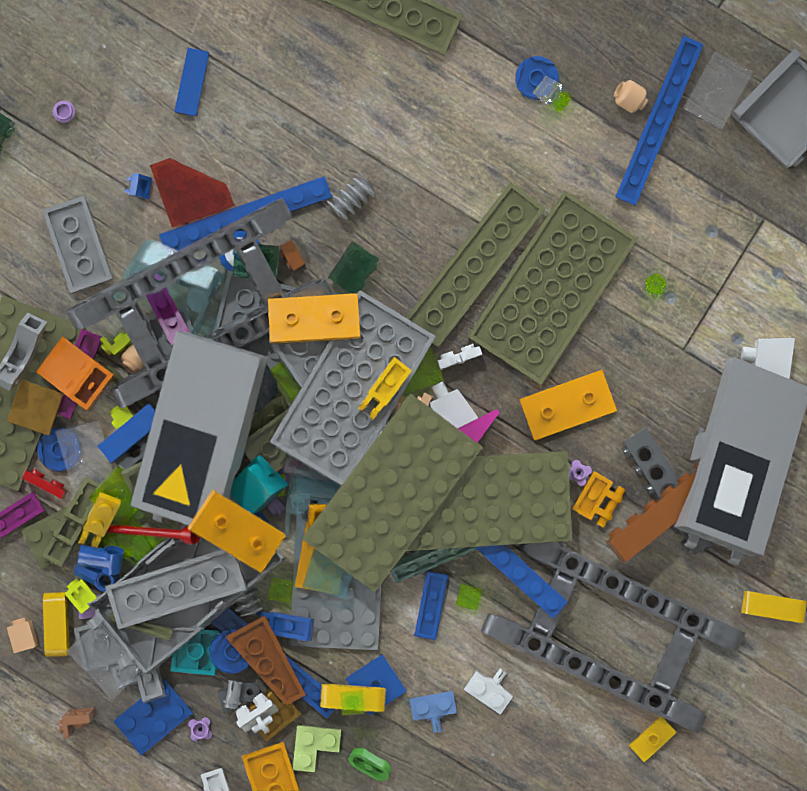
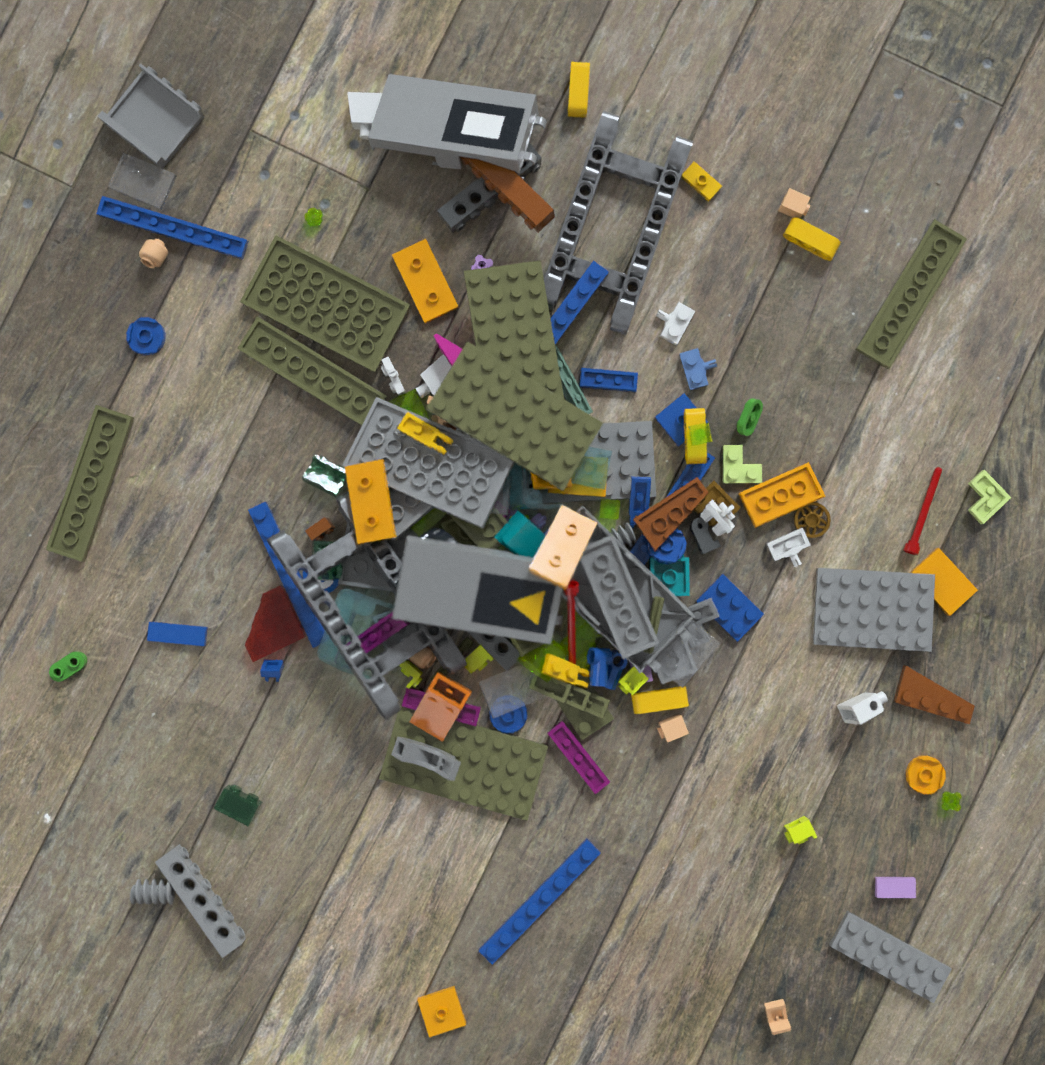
camera: 90 degrees left, 0 degrees up
pearl gold tile [7,379,64,436] -> none
red plate [22,468,68,499] -> none
light grey plate [42,196,113,294] -> none
lavender plate [53,101,75,123] -> none
nougat bracket [59,707,96,739] -> none
blue tile [97,404,155,464] -> none
lavender plate [188,717,212,741] -> none
light grey pin [223,680,243,709] -> none
light grey piece [327,173,375,221] -> none
clear neon green plate [455,583,482,610] -> none
clear tile [533,76,563,105] -> none
clear neon green plate [546,85,571,112] -> none
light orange plate [572,471,626,528] -> none

